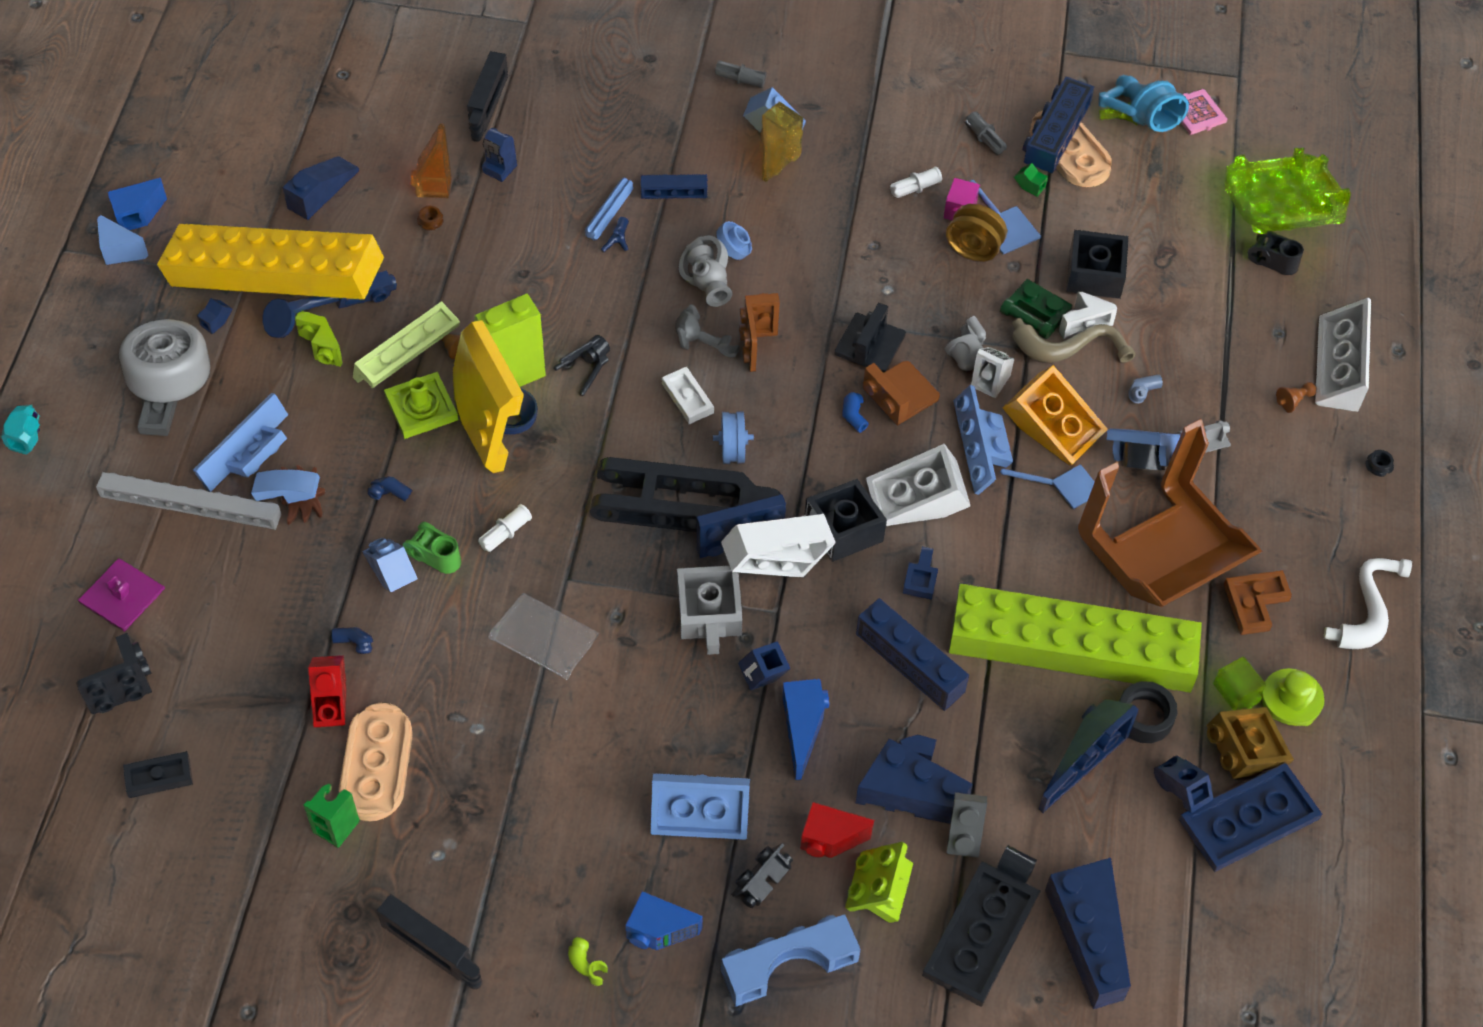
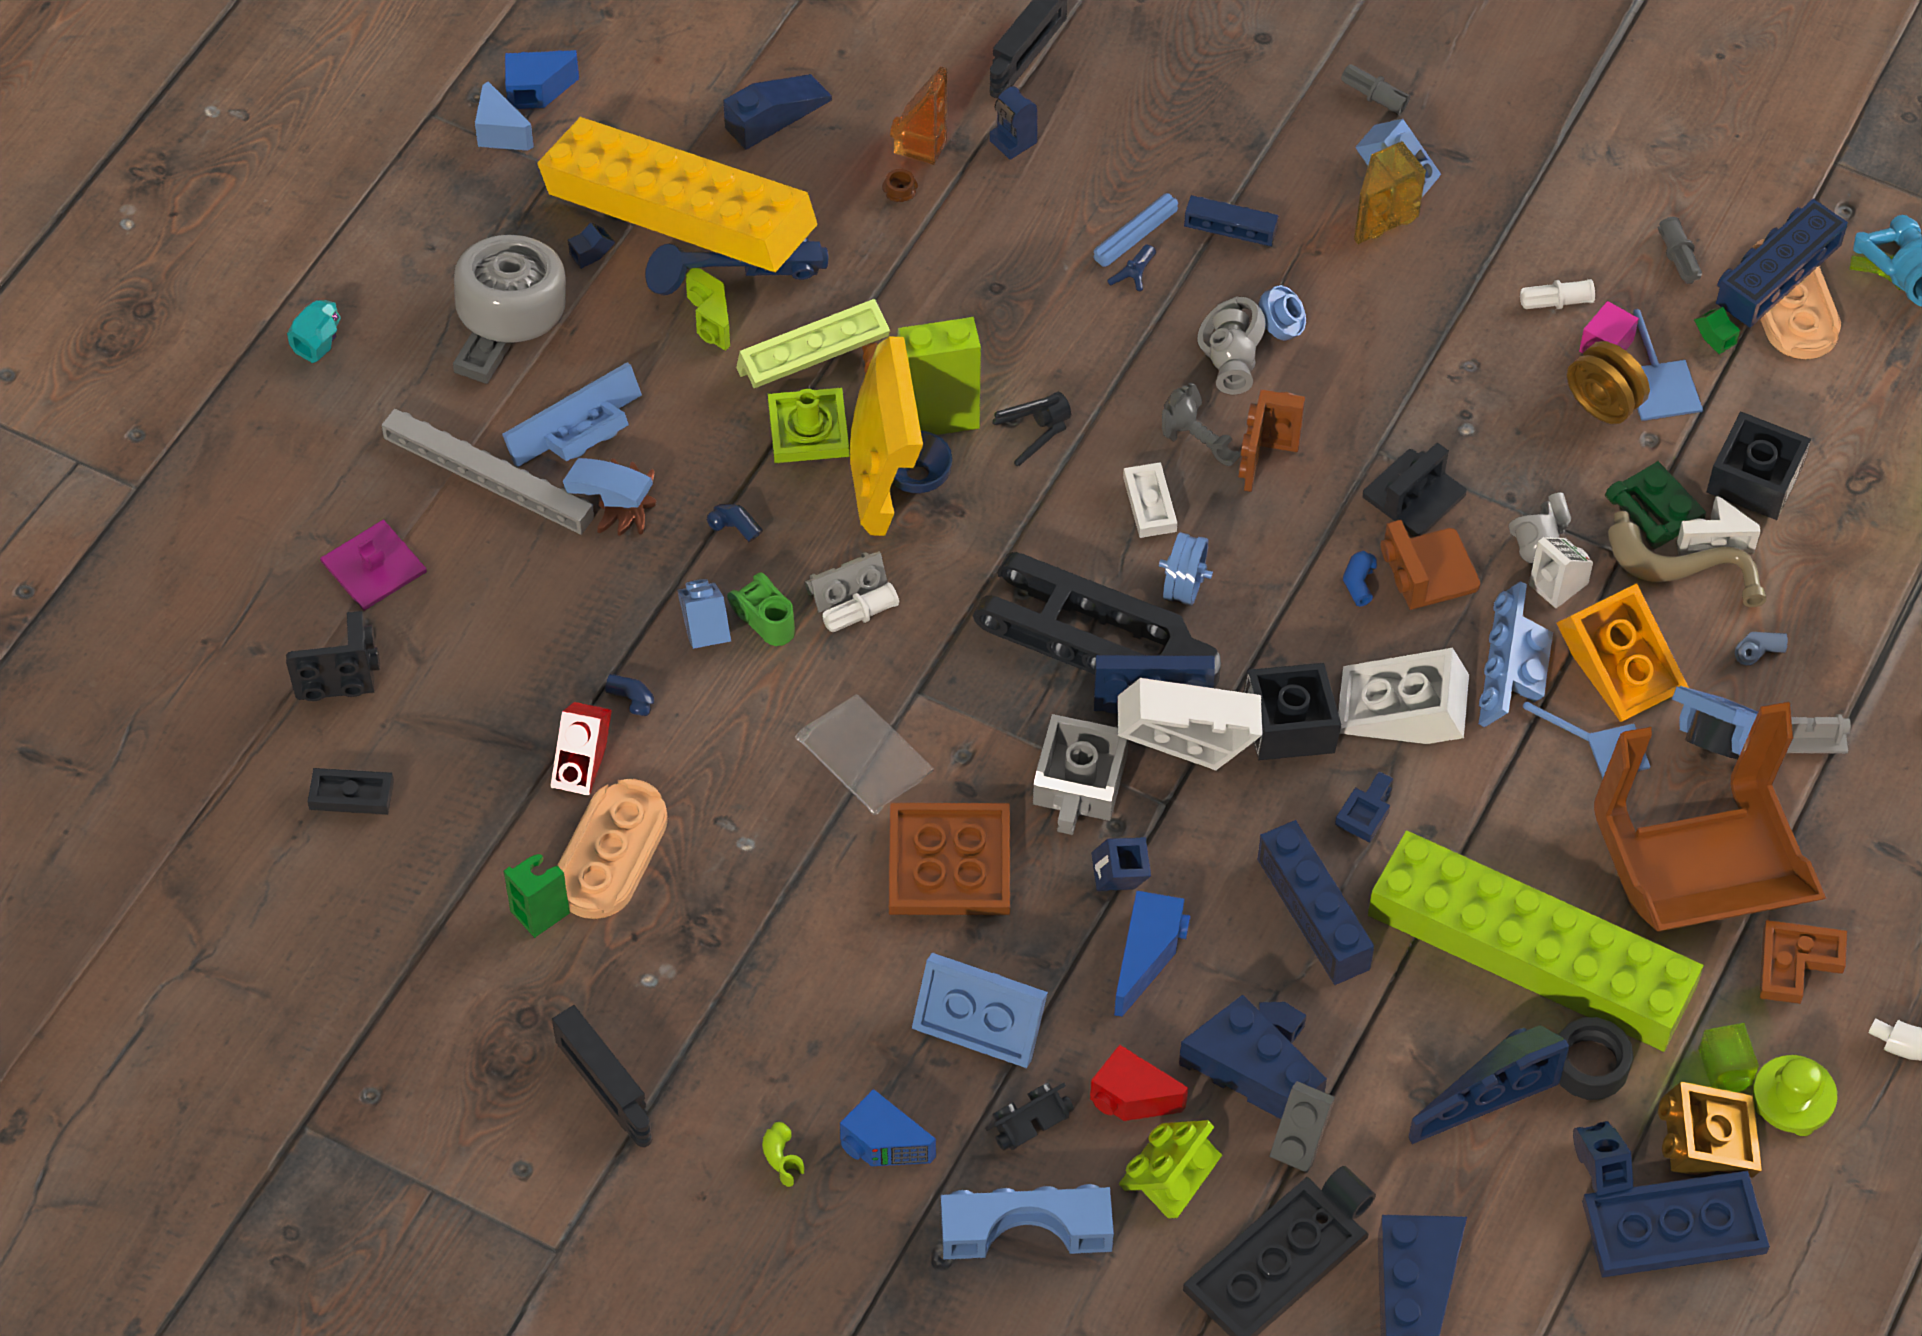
camera: 20 degrees right, 0 degrees up
none -> light grey hinge [804,551,888,613]
none -> dark orange plate [889,803,1010,915]

